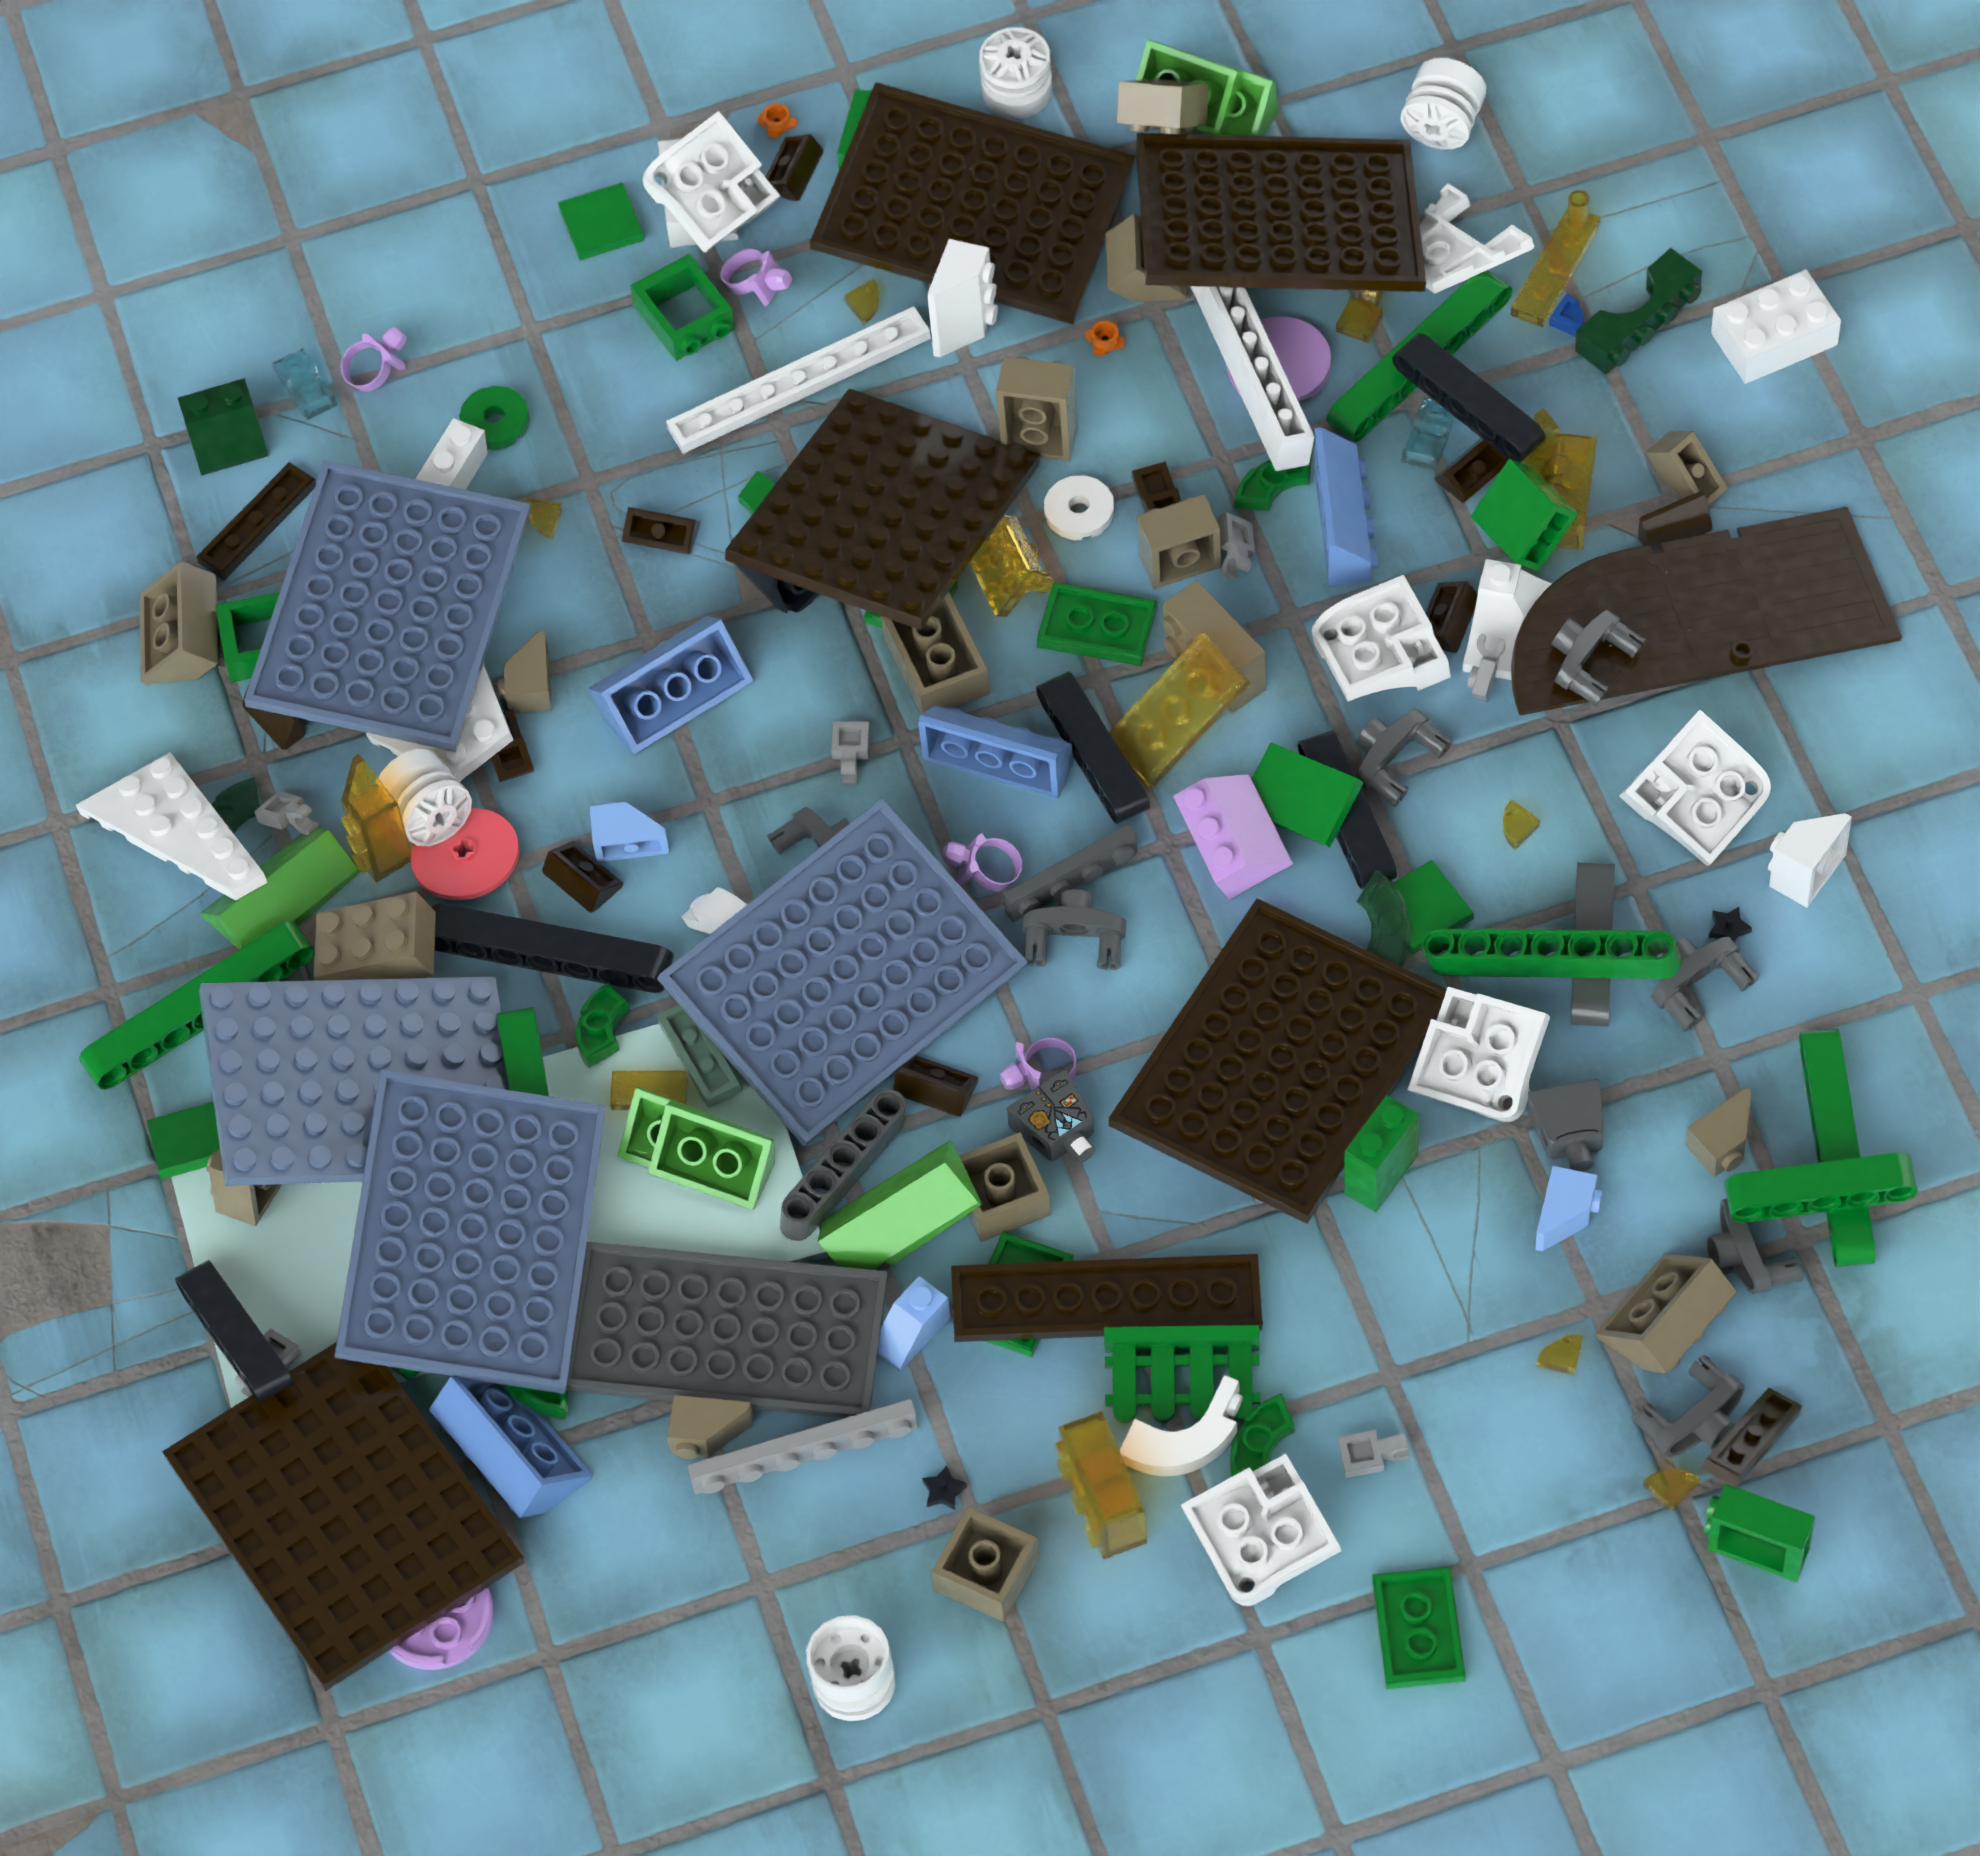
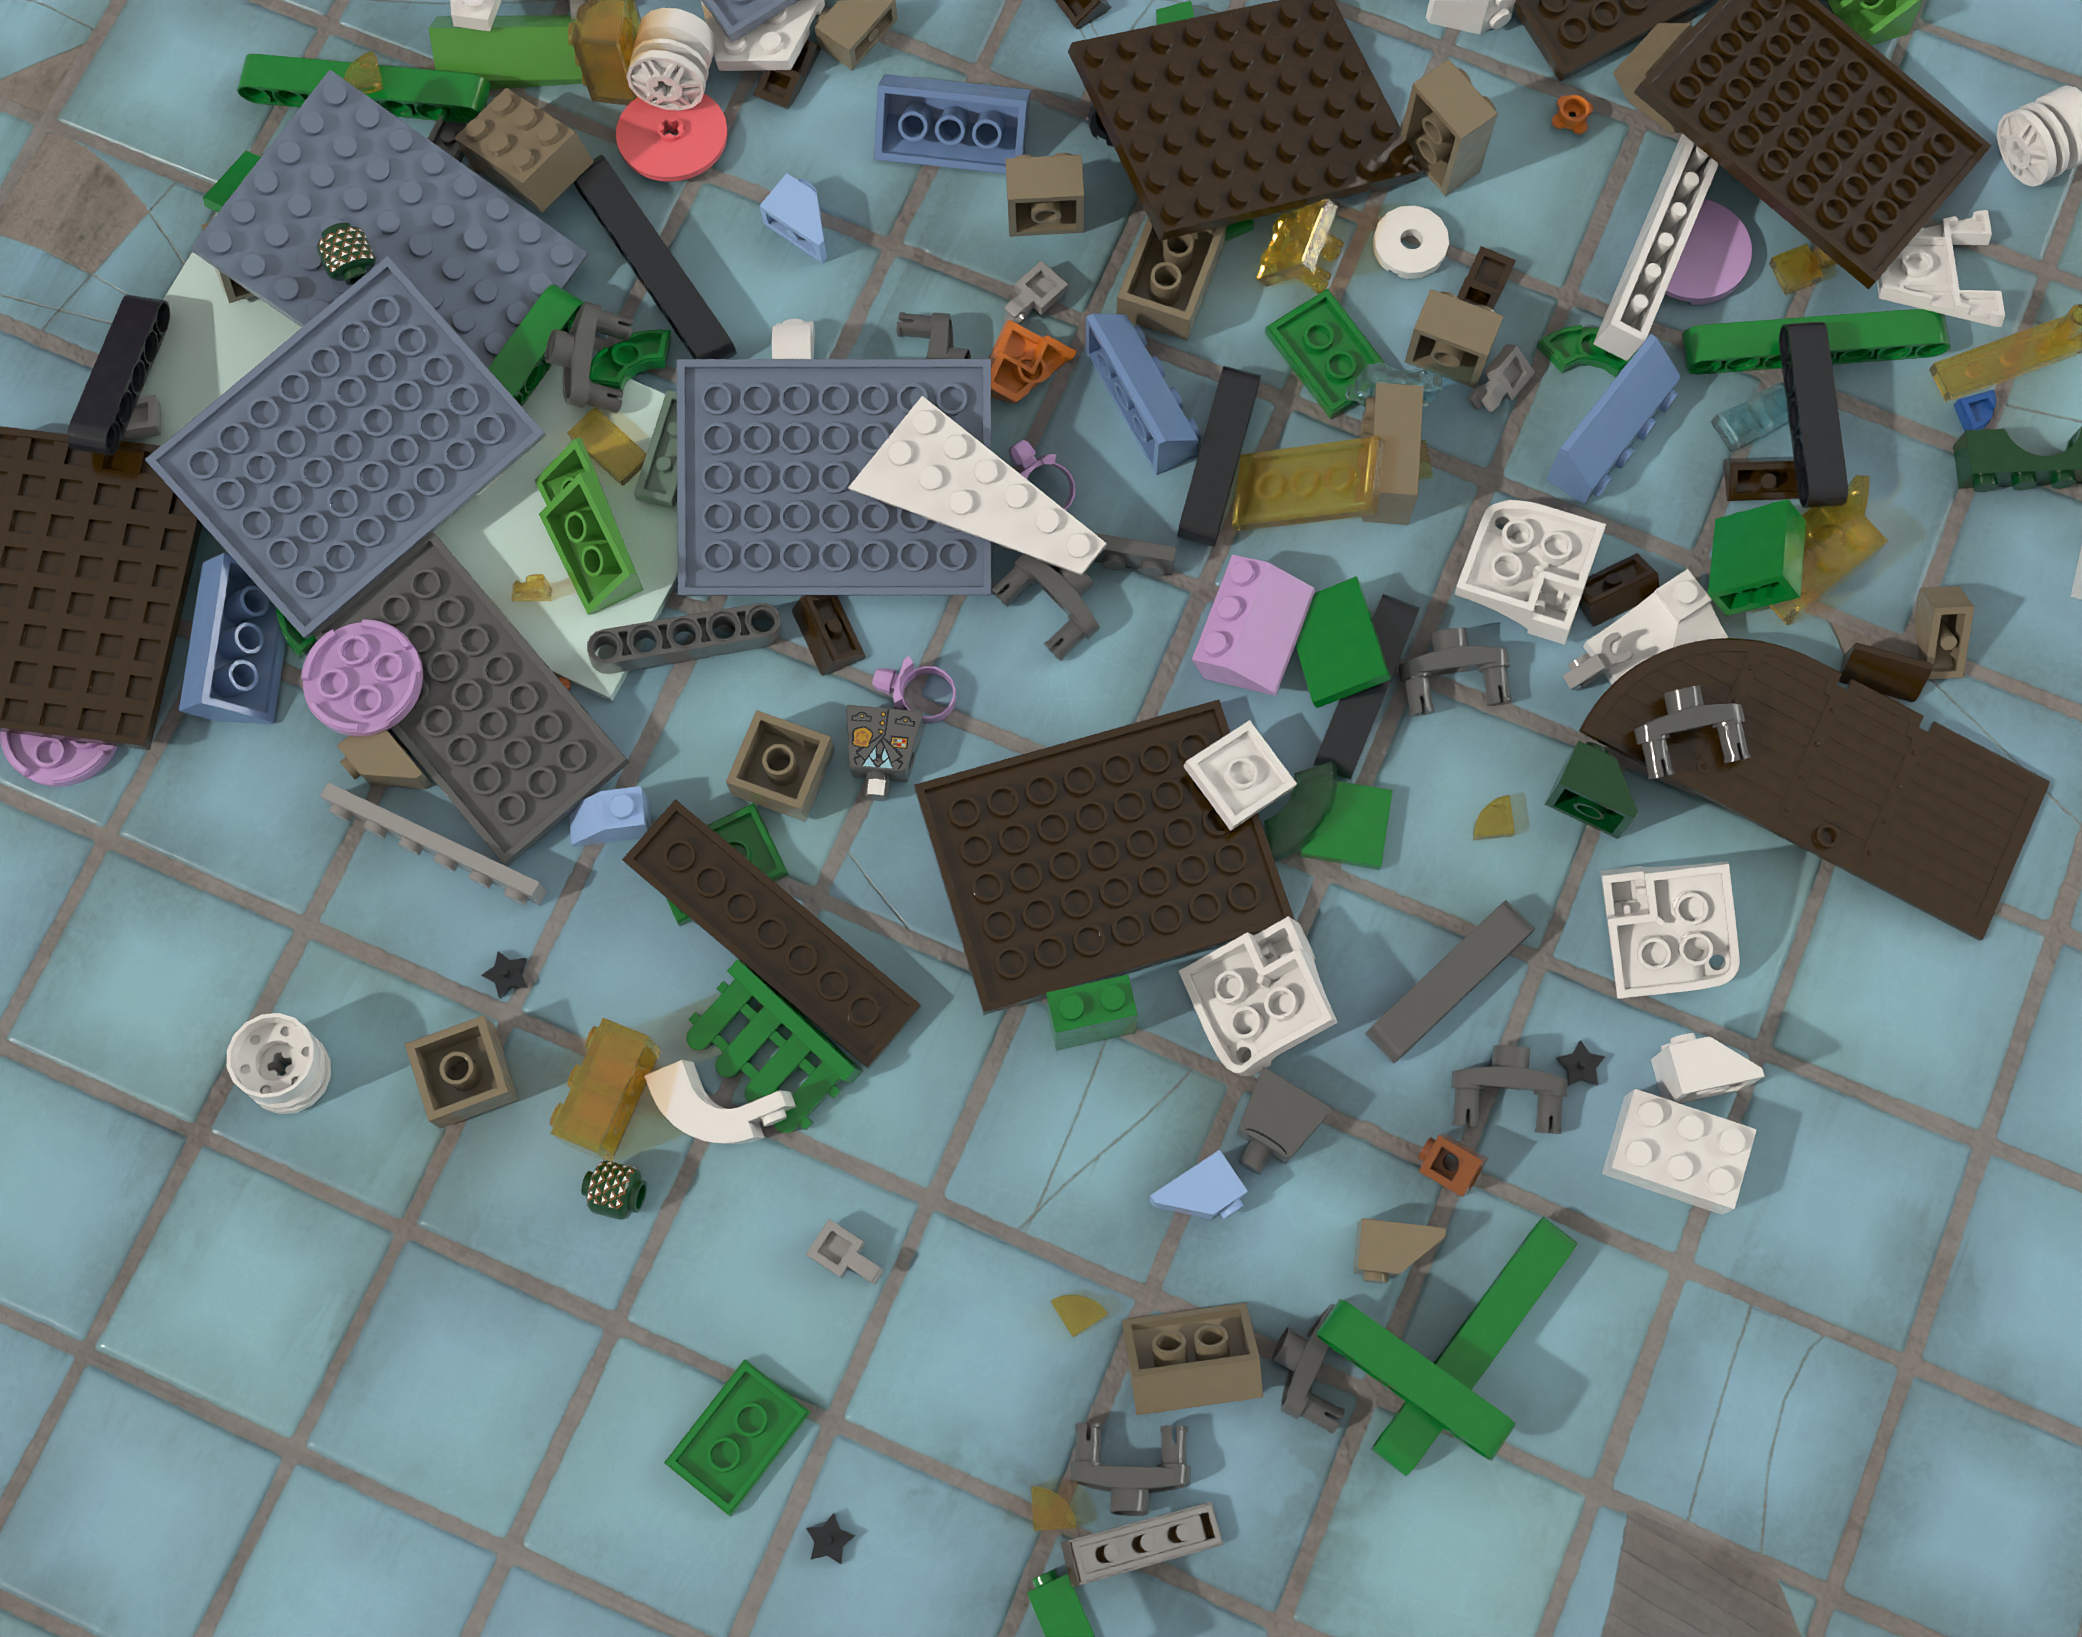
camera: 40 degrees right, 15 degrees up
dark brown slope [542,841,623,913] -> none
slope [818,1141,982,1270] -> none
white slope [1181,1454,1342,1606] -> none
green tile [1230,1393,1295,1477] -> none
green beam [1422,929,1682,979] -> none
none -> lavender tile [301,620,423,736]
none -> dark green head [316,222,376,285]
none -> clear yellow tile [344,51,383,94]
none -> clear yellow tile [511,574,552,601]
none -> dark grey connector [545,301,634,414]
none -> dark green head [581,1161,647,1220]
none -> black piece [806,1513,856,1564]
none -> white wing [848,396,1107,576]
none -> orange slope [988,319,1077,404]
none -> dark tan brick [1005,153,1084,237]
none -> white plate [1183,720,1297,831]
none -> clear light blue plate [1345,363,1442,407]
none -> dark orange brick [1418,1133,1489,1197]
none -> dark green slope [1544,741,1638,839]
none -> white brick [1602,1089,1757,1215]

